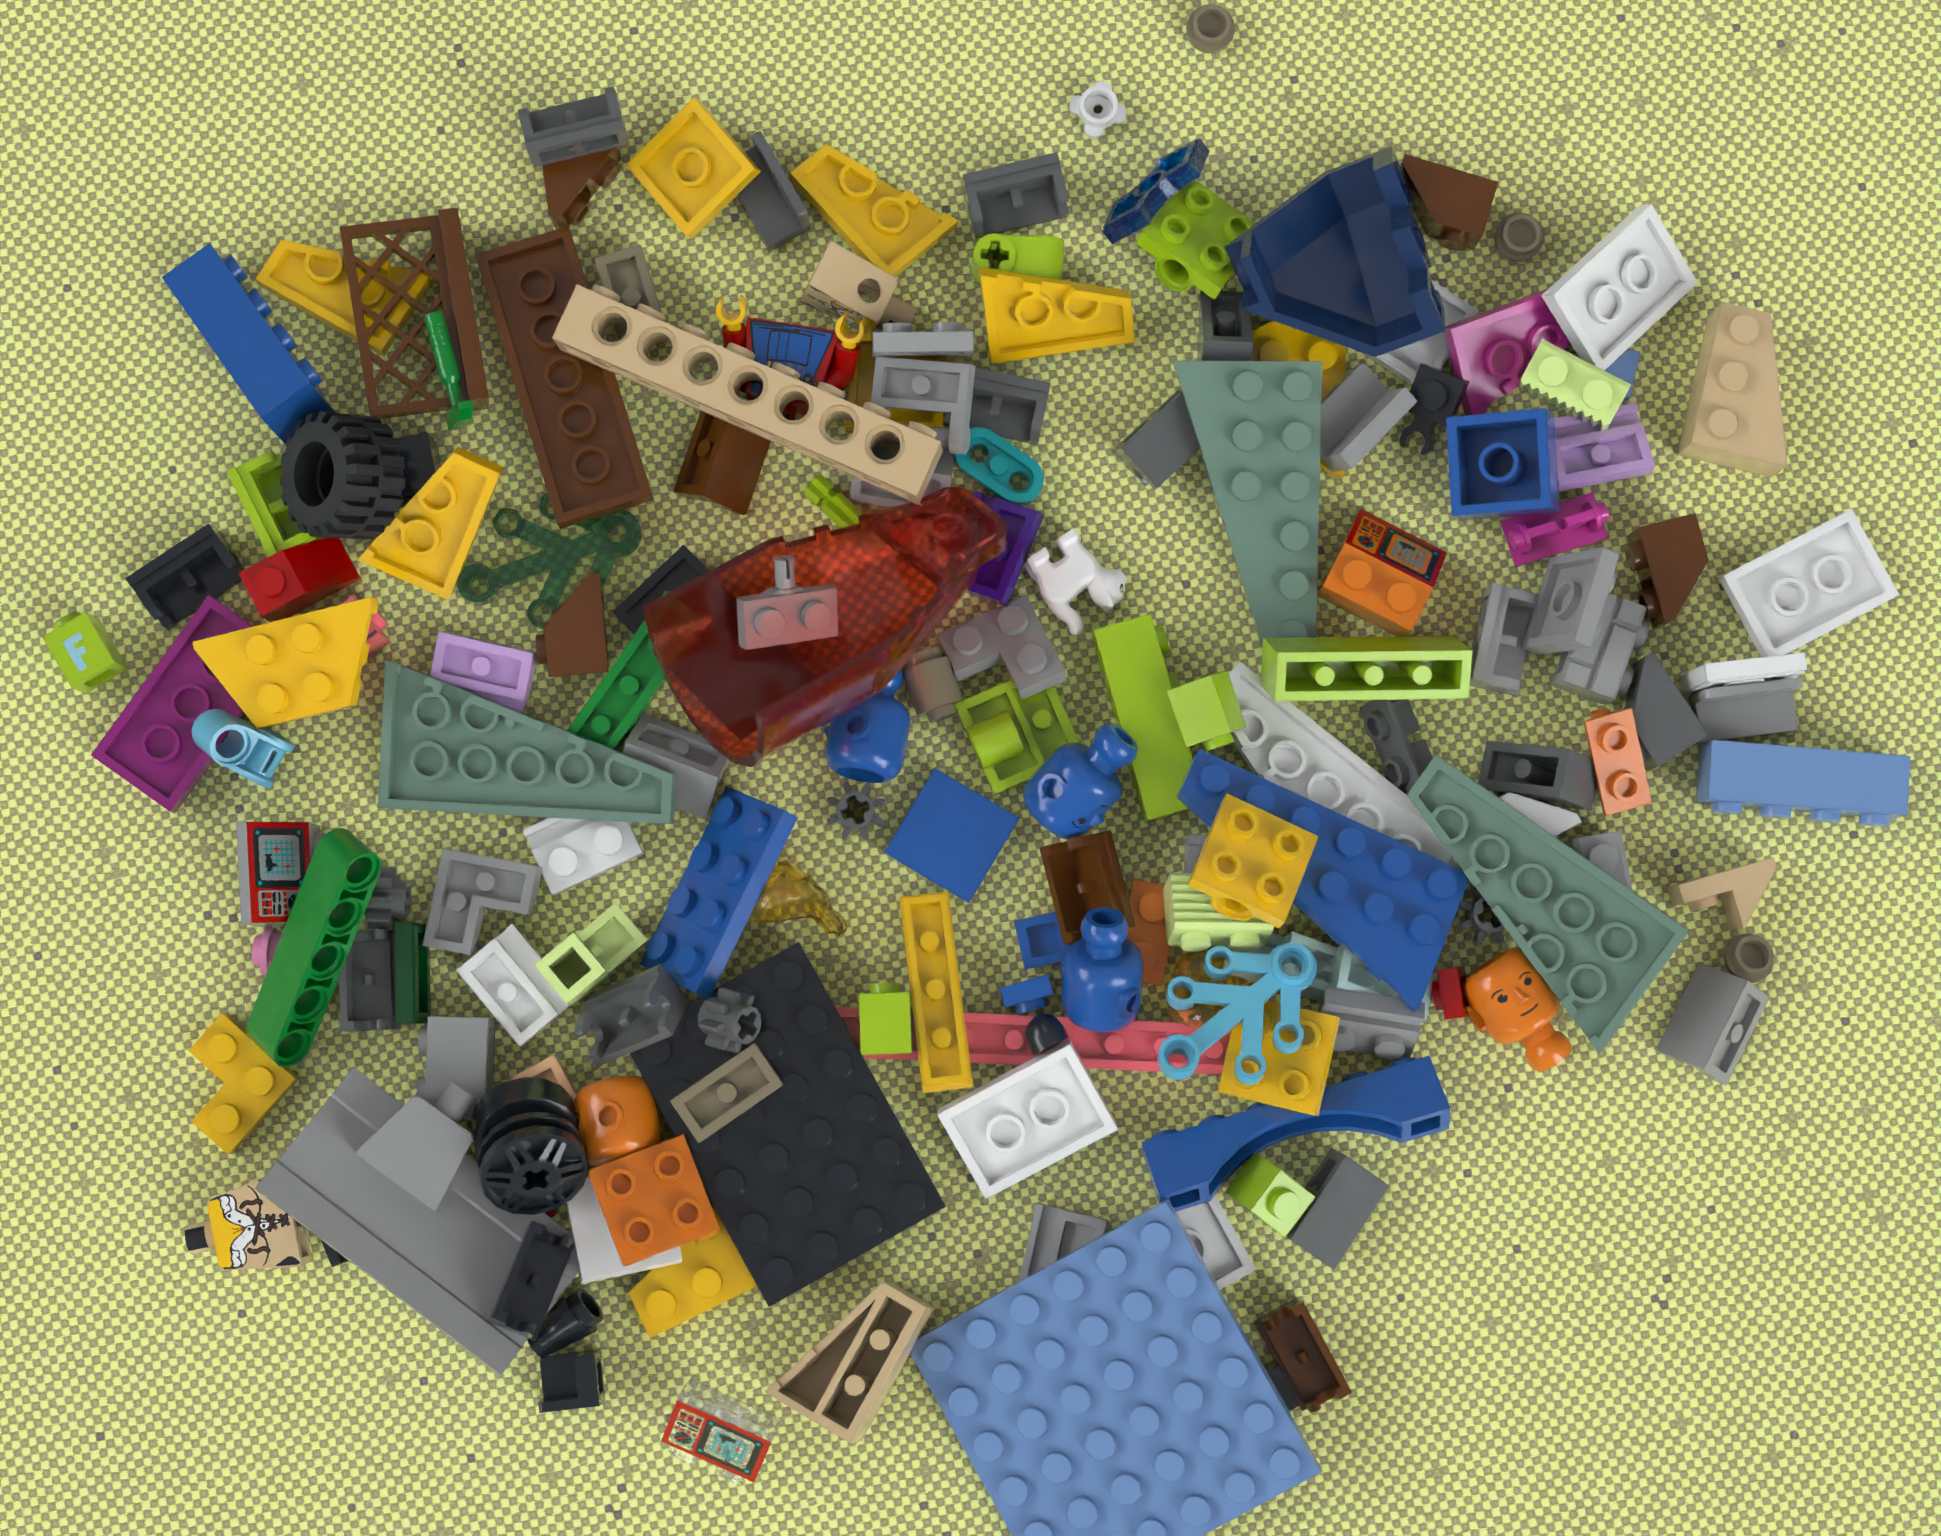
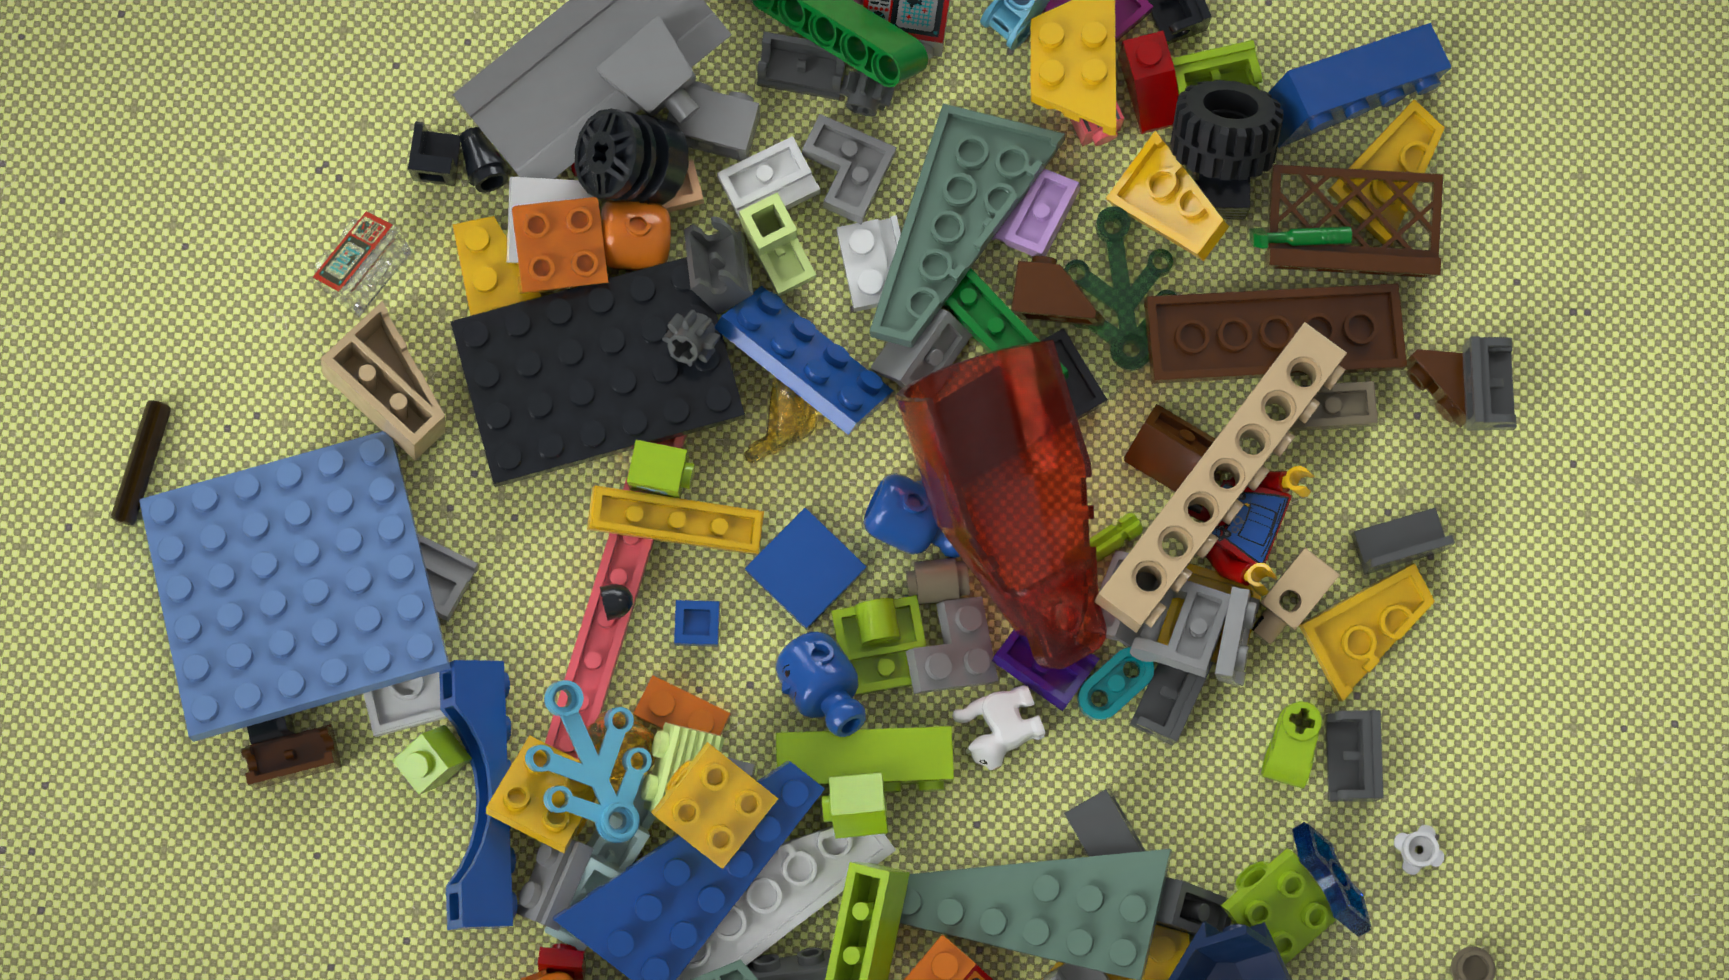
camera: 105 degrees right, 5 degrees down
dark green tile [395,922,431,1024] -> none
black hinge [488,1221,574,1341] -> none
yellow plate [626,97,761,238] -> none
dark tan plate [670,1043,784,1143] -> none
plate [736,555,839,650] -> none
dark grey gear [827,782,886,842] -> none
white plate [937,1039,1118,1199] -> none
yellow wing [979,267,1135,364] -> none
blue plate [999,975,1053,1014] -> none
reddish brown hinge [1039,830,1135,944] -> none
blue piece [1060,907,1143,1033] -> none
dark grey hinge [1286,1148,1389,1270] -> none

